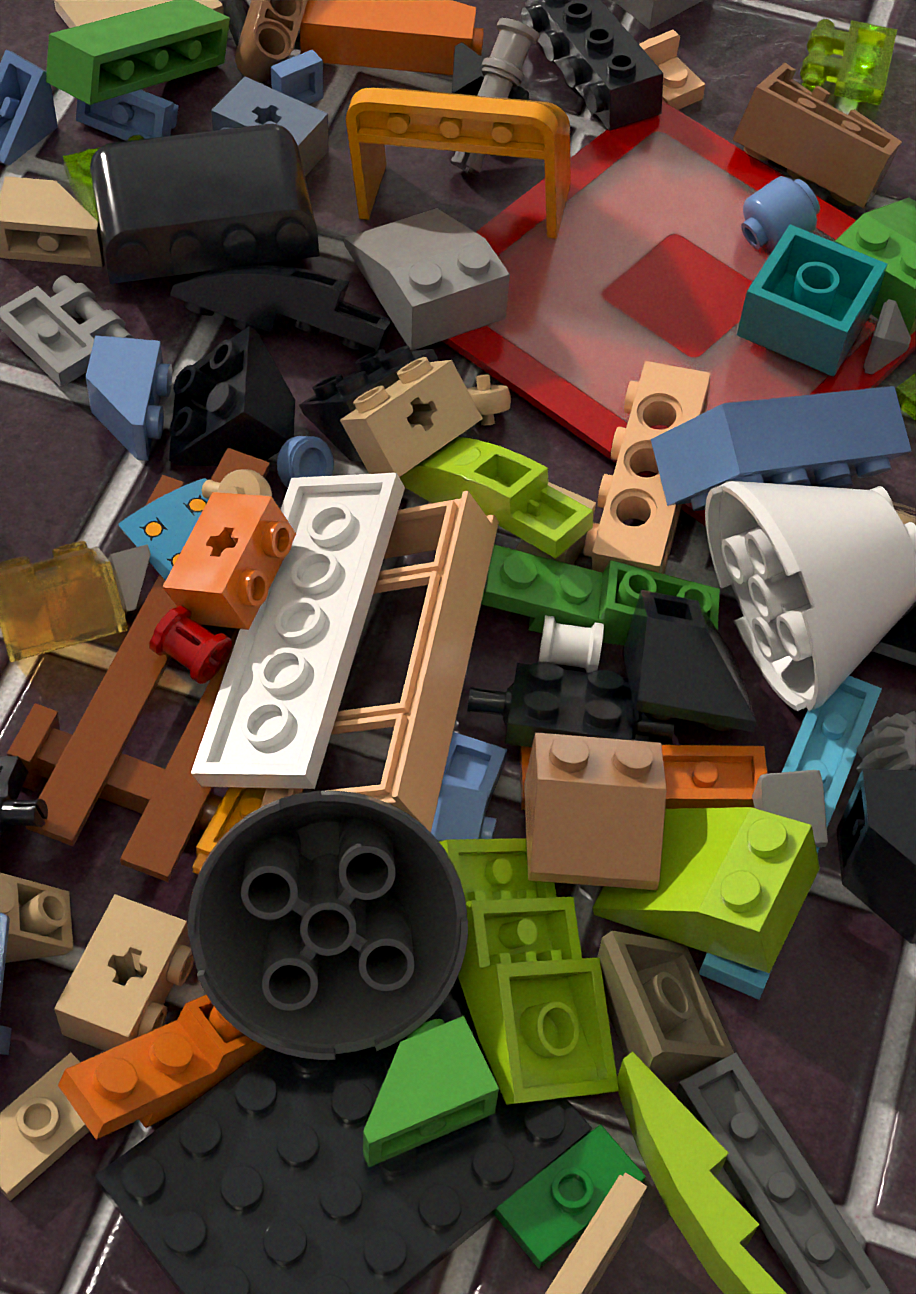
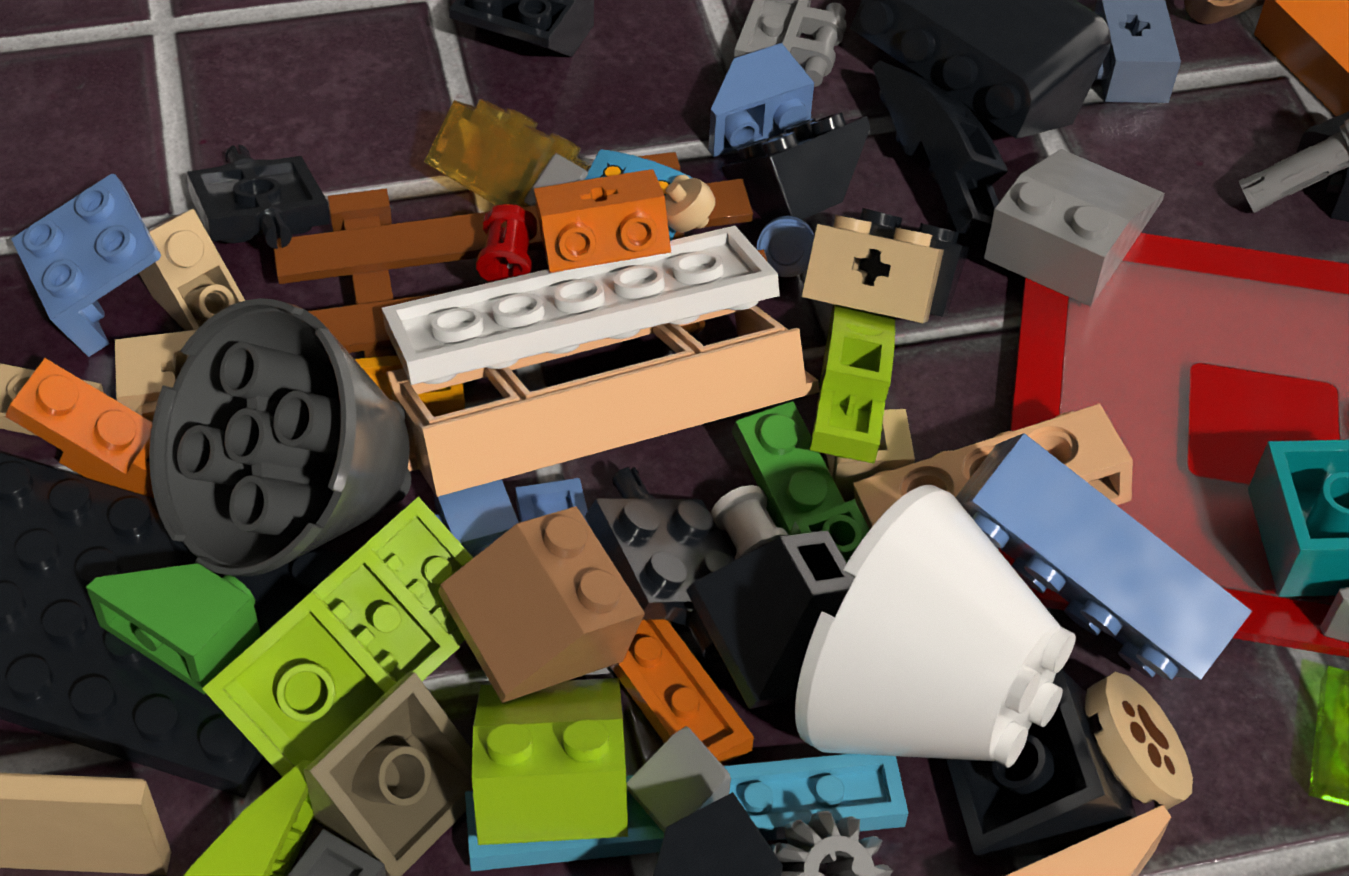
camera: 60 degrees right, 5 degrees down
medium blue plate [271,49,323,105] -> none
light orange windscreen [346,88,571,239] -> none
tan piece [467,375,511,425] -> none
green plate [495,1124,646,1269] -> none

